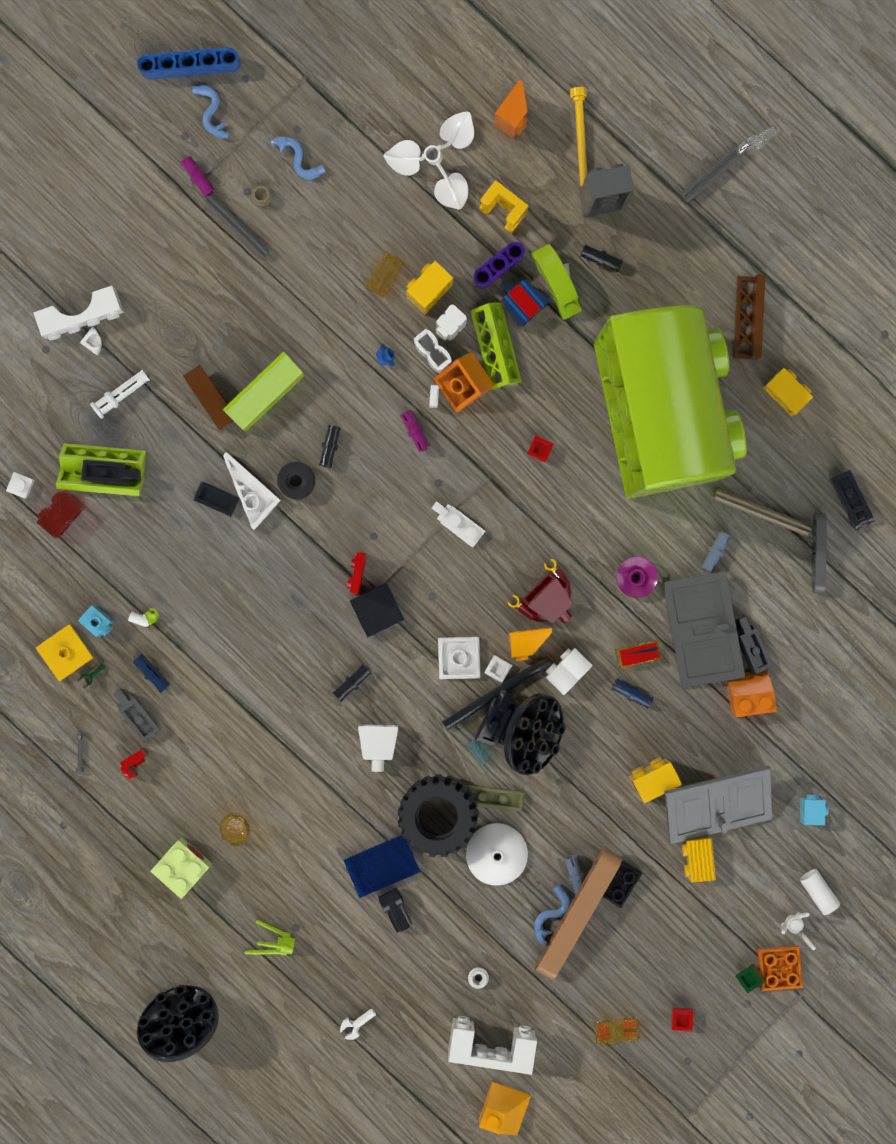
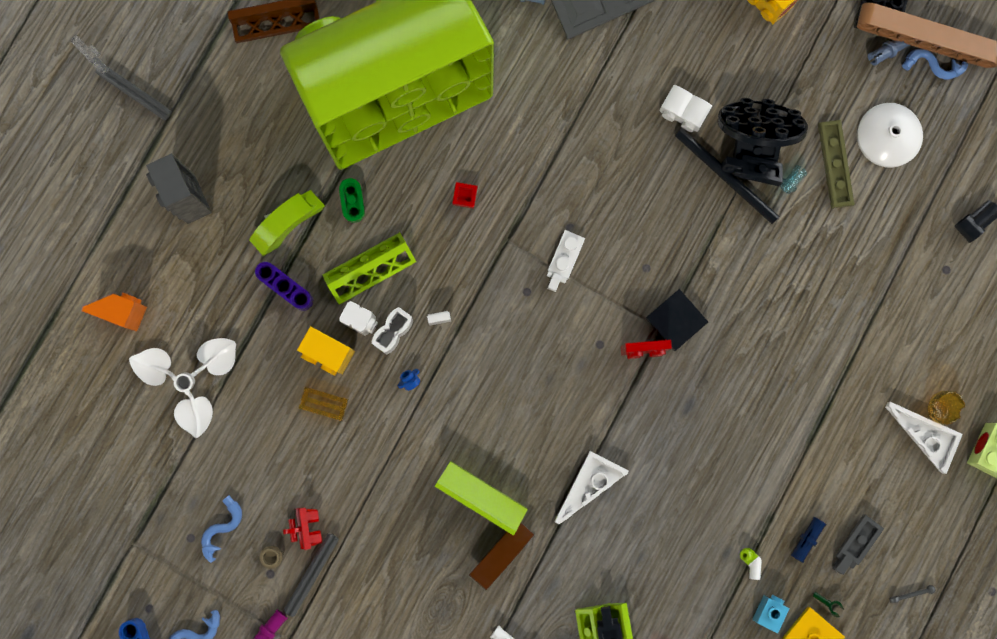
camera: 115 degrees left, 5 degrees down
red bracket [120,748,148,780] -> none
black tile [193,481,240,517] -> none
black tyre [277,462,315,500] -> none
black pin [319,425,341,468] -> none
black pin [332,664,372,702] -> none
clear blue piece [343,835,420,898] -> none
white torso [358,724,398,772] -> none
black tyre [398,774,479,858] -> none
magenta pin [400,410,430,453] -> none
orange slope [433,352,495,413] -> none
white tile [438,637,480,679] -> none
yellow panel [479,180,529,234] -> none
white tile [484,655,512,683] -> none
torso [500,277,550,330] -> none
dark red torso [508,559,572,623] -> none
light orange slope [508,627,552,661] -> none
yellow piece [570,87,587,187] -> none
black pin [580,244,623,272] -> none
dark blue pin [611,678,654,709] -> none
slope [615,639,662,669] -> none
magenta dish [616,557,658,598] -> none
none -> red hips [283,508,322,550]
none -> green plate [339,178,365,223]
none -> white wing [886,402,963,474]

